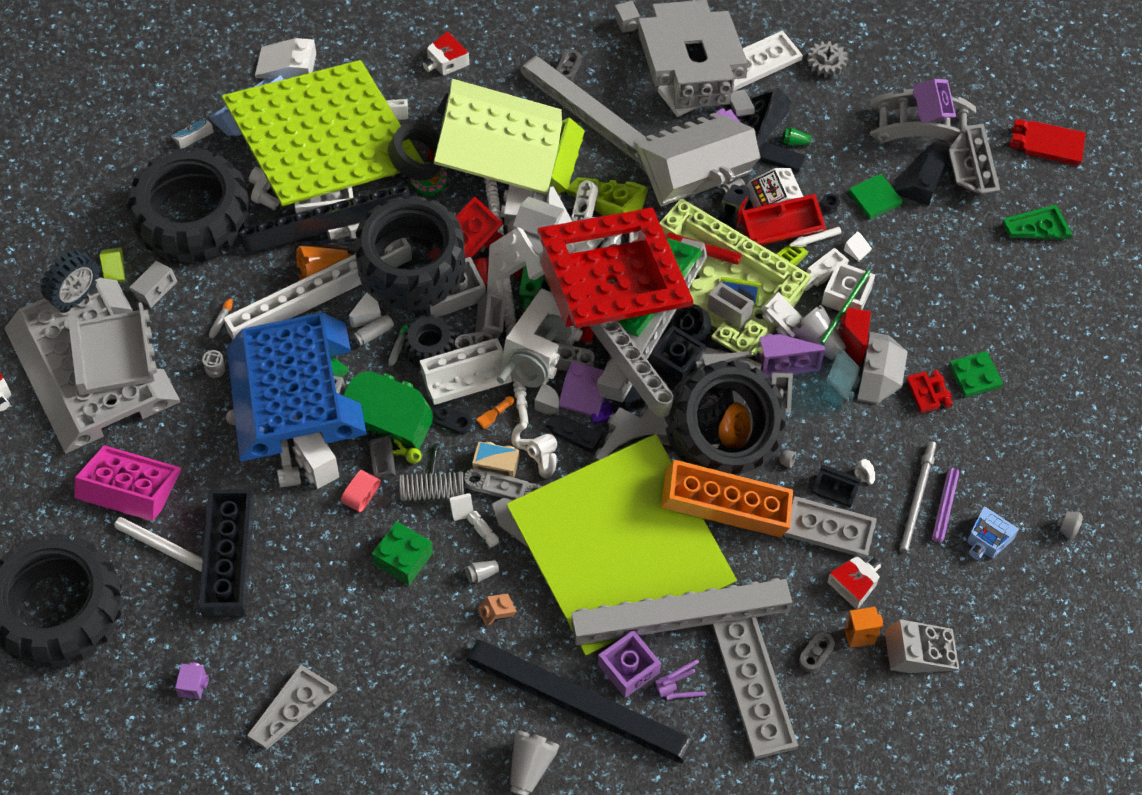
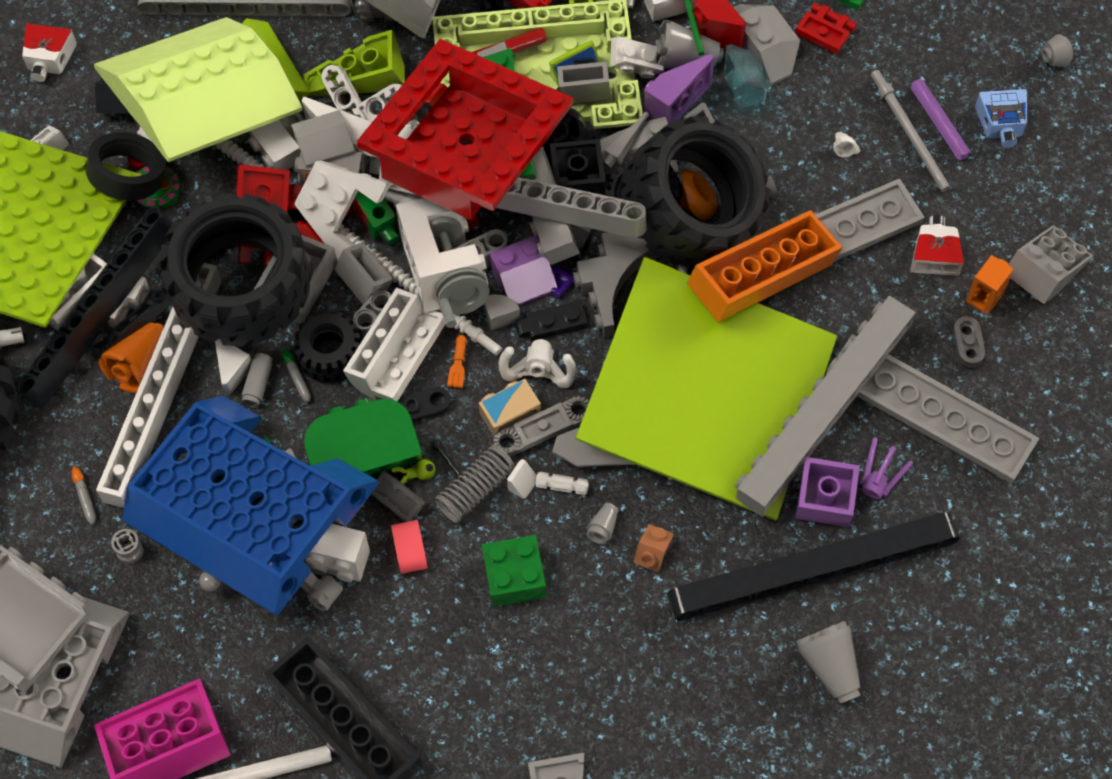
camera: 40 degrees left, 5 degrees up
black hinge [812,465,862,507] -> none

